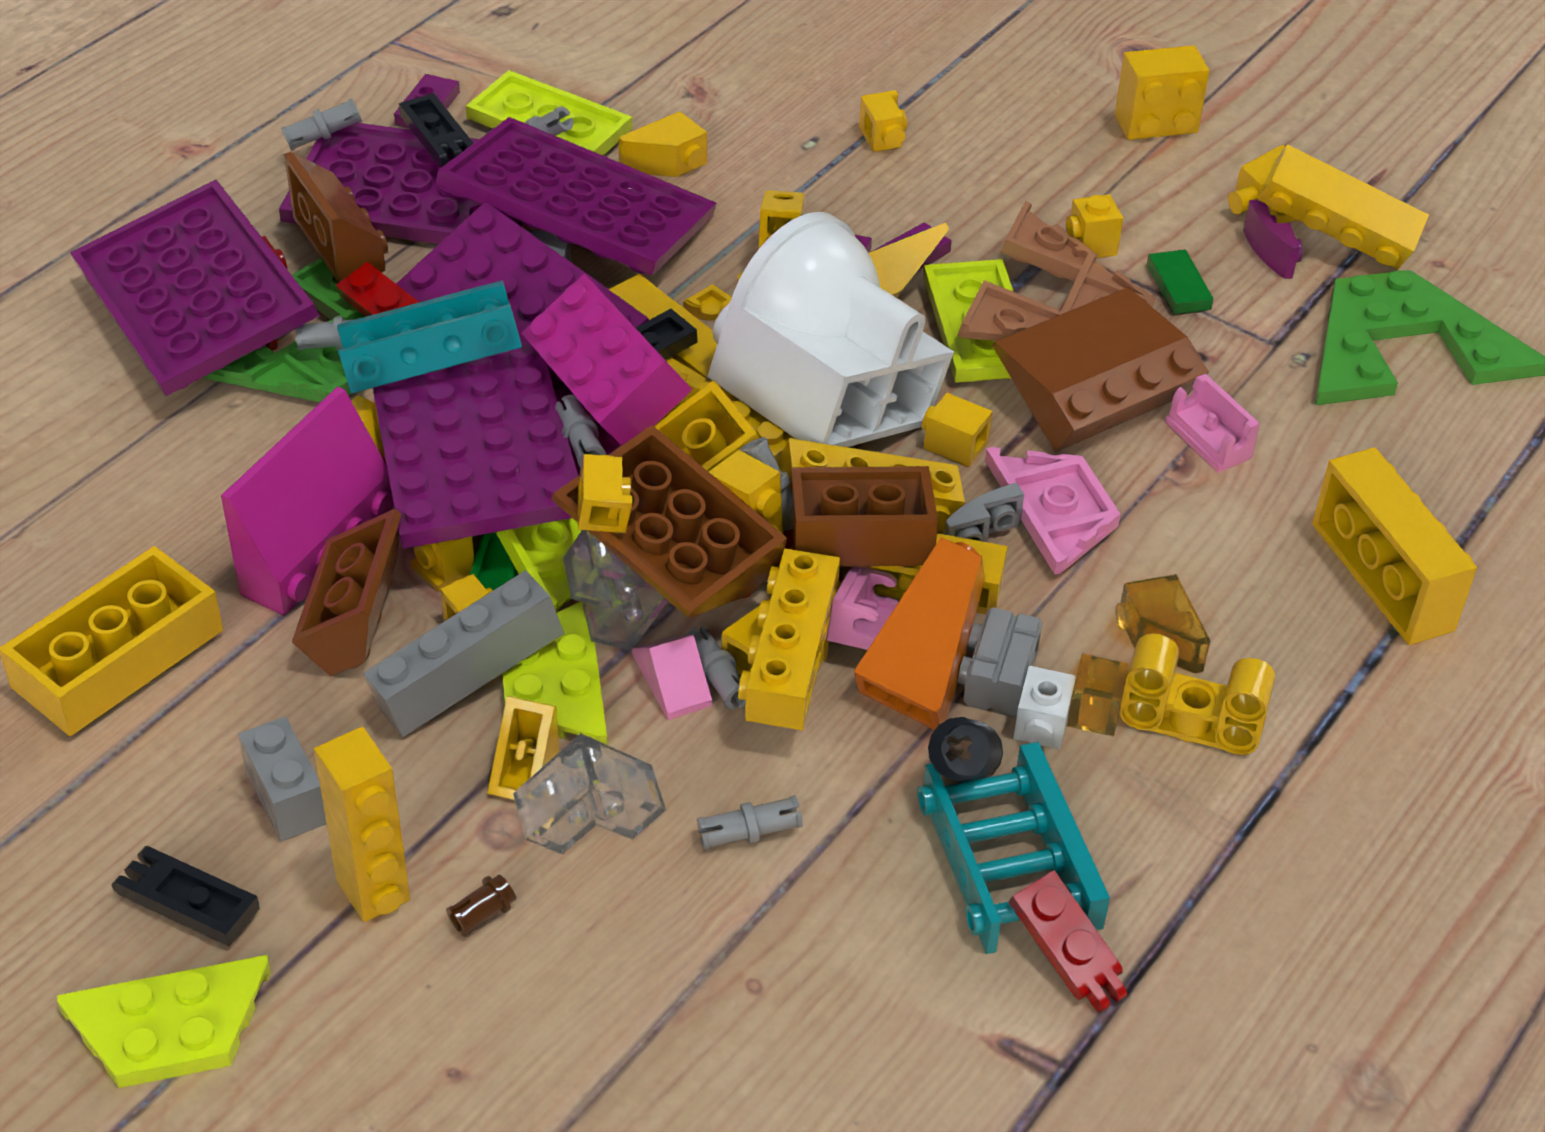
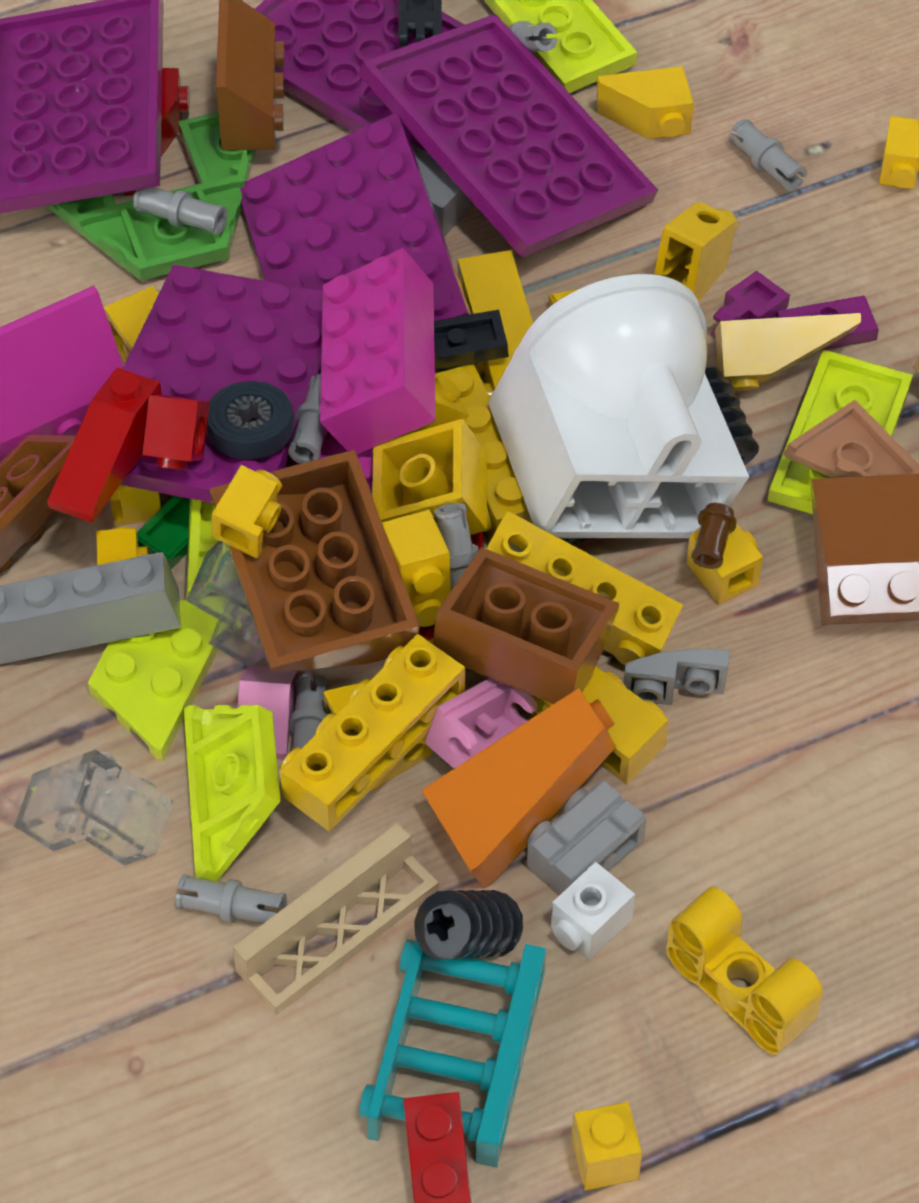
camera: 30 degrees right, 10 degrees up
red hinge [336,262,419,317] -> none
teal fence [337,280,522,393] -> none
yellow slope [487,696,559,804] -> none
bright pink wing [985,447,1121,575] -> none
clear yellow slope [1067,652,1130,737] -> none
clear yellow slope [1115,574,1211,674] -> none
none -> red slope [47,367,162,523]
none -> red brick [142,395,210,470]
none -> neon yellow wing [184,705,281,882]
none -> black bush [207,380,295,460]
none -> tan fence [233,823,439,1015]
none -> yellow brick [571,1101,642,1191]
none -> reddish brown pin [691,502,737,569]
none -> light grey pin [729,119,807,191]

